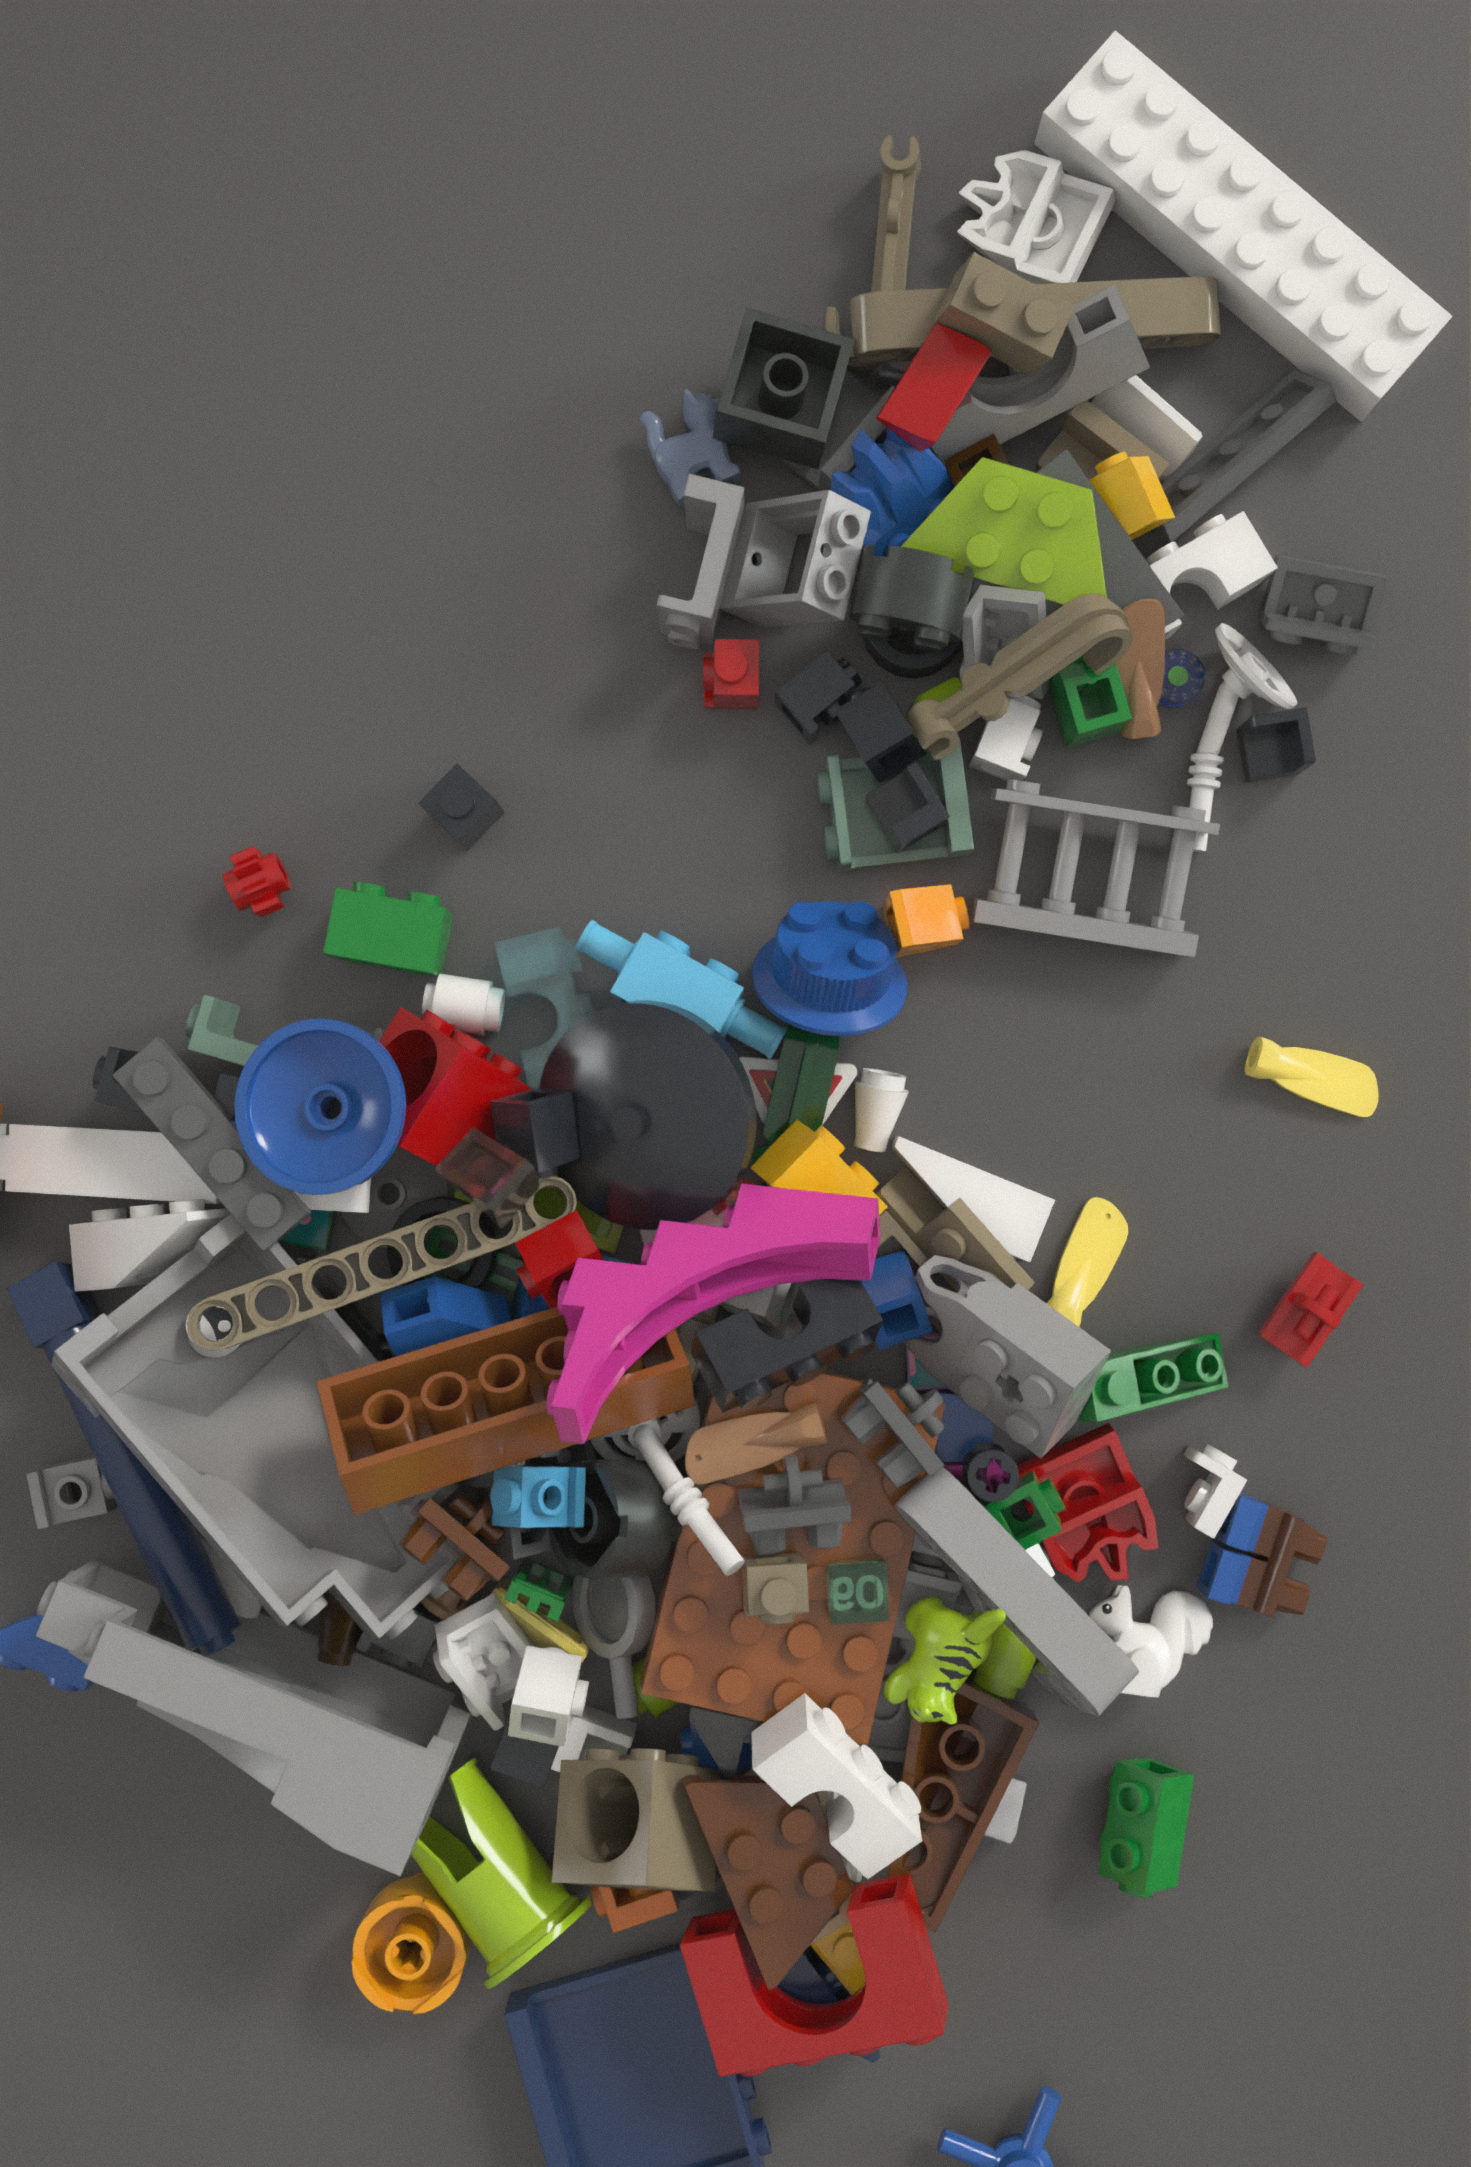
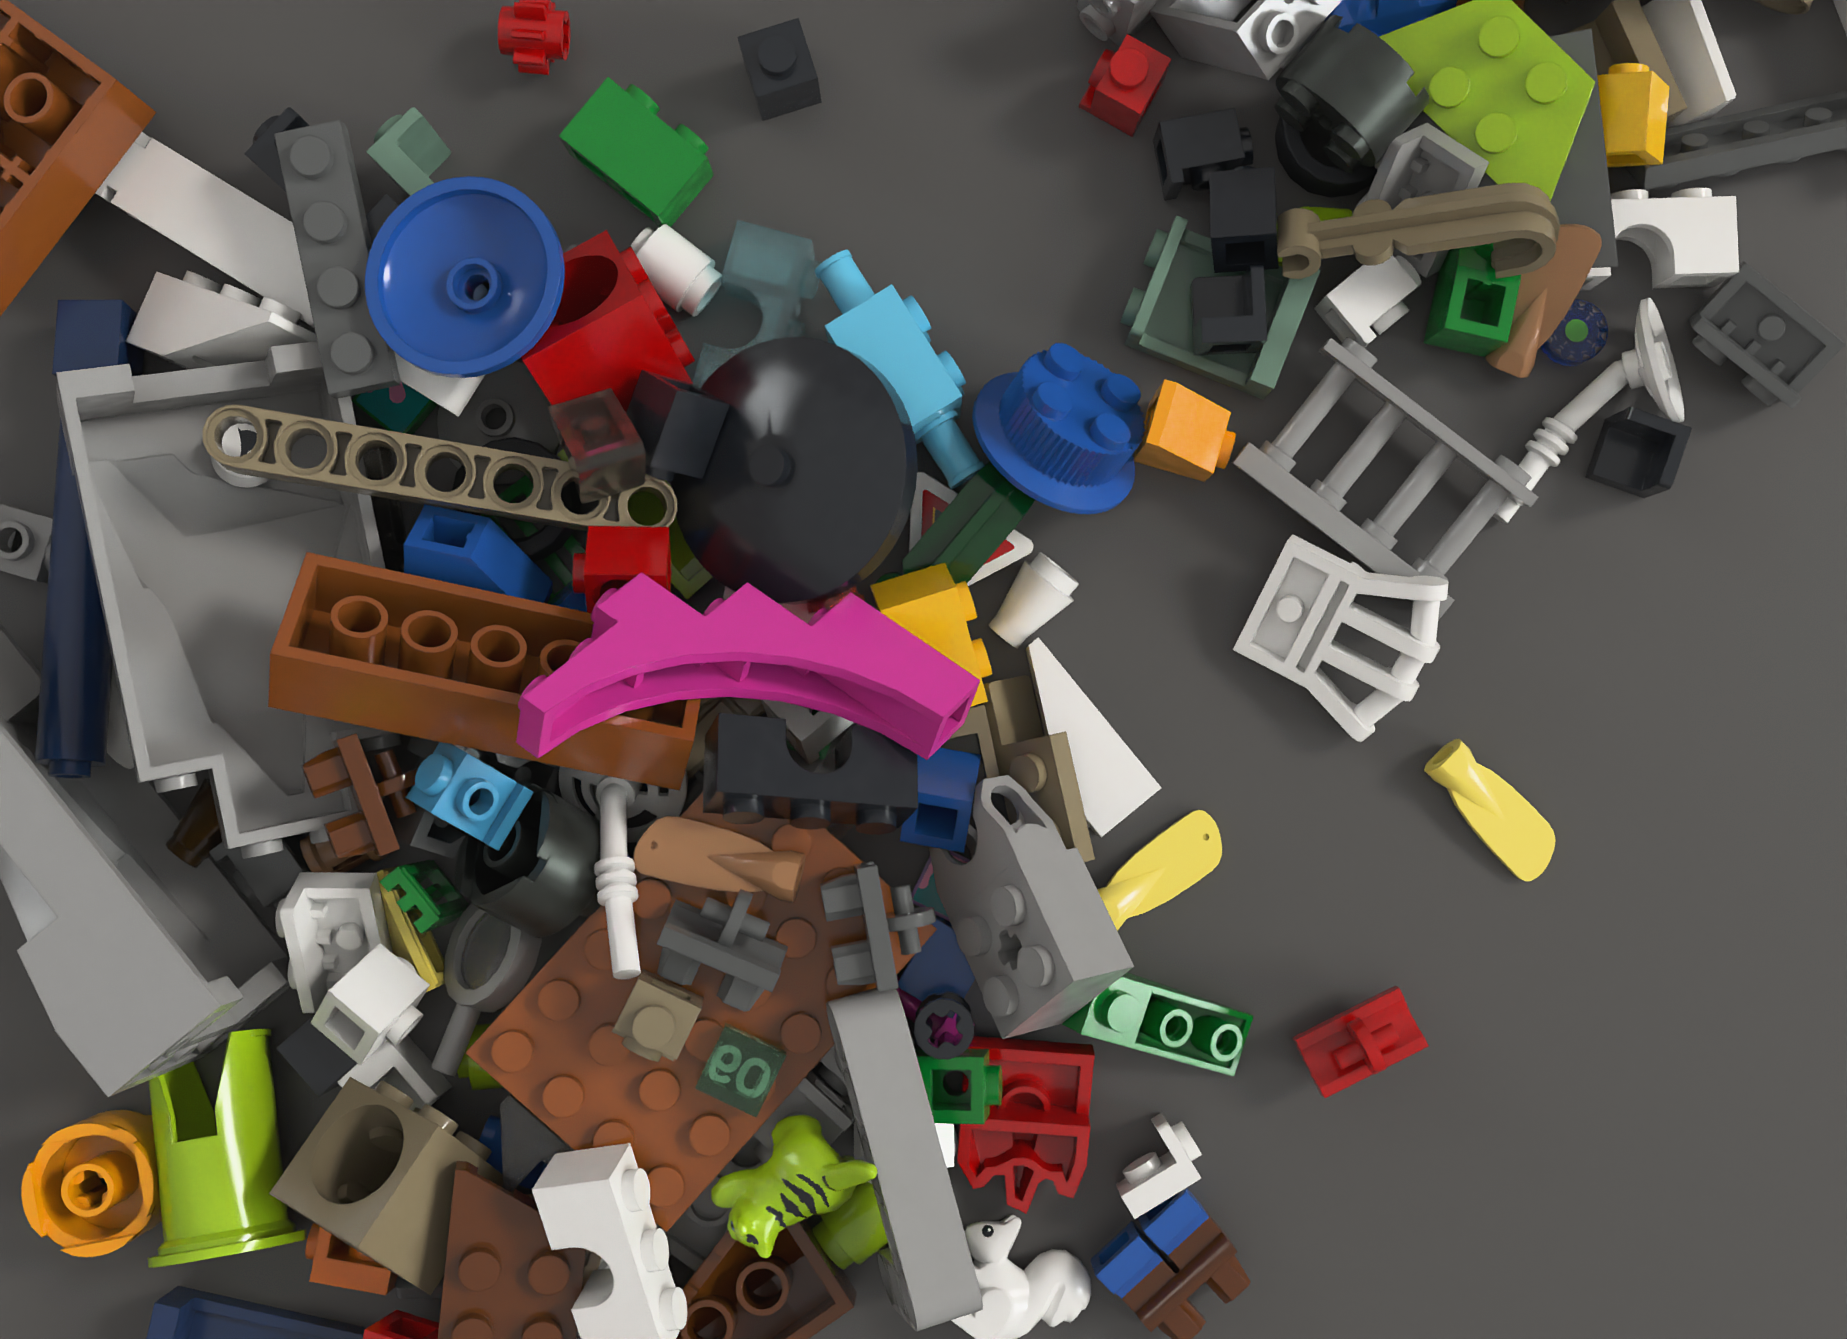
camera: 25 degrees right, 0 degrees up
none -> white plate [1233,534,1449,742]

